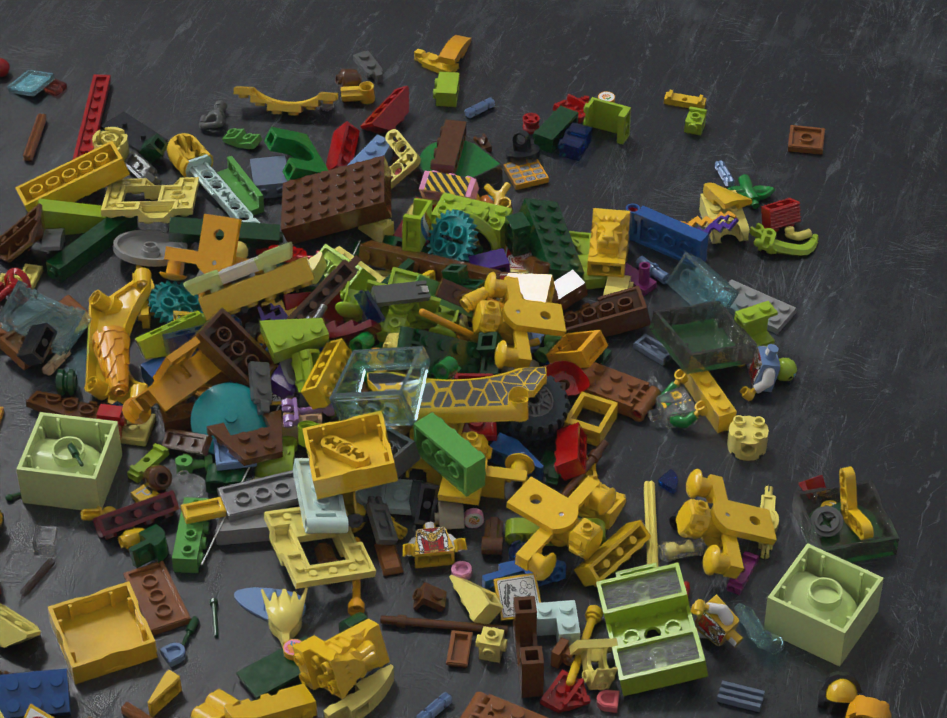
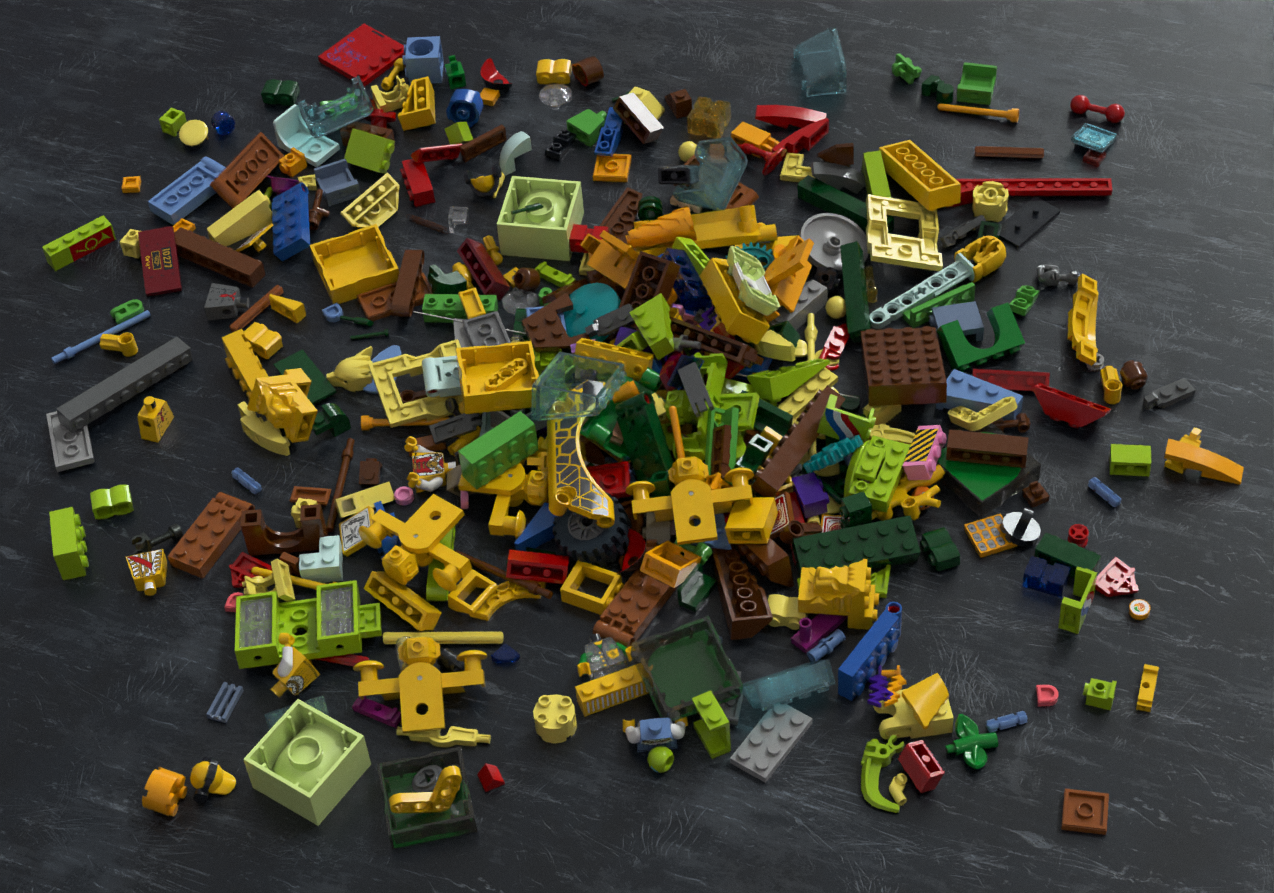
camera: 95 degrees right, 5 degrees up
tile [283,639,302,660] -> none
yellow cone [460,286,489,312] -> none
none -> reddish brown beam [391,250,425,317]
none -> dark green brick [920,527,960,572]
none -> coral tile [1036,685,1058,707]

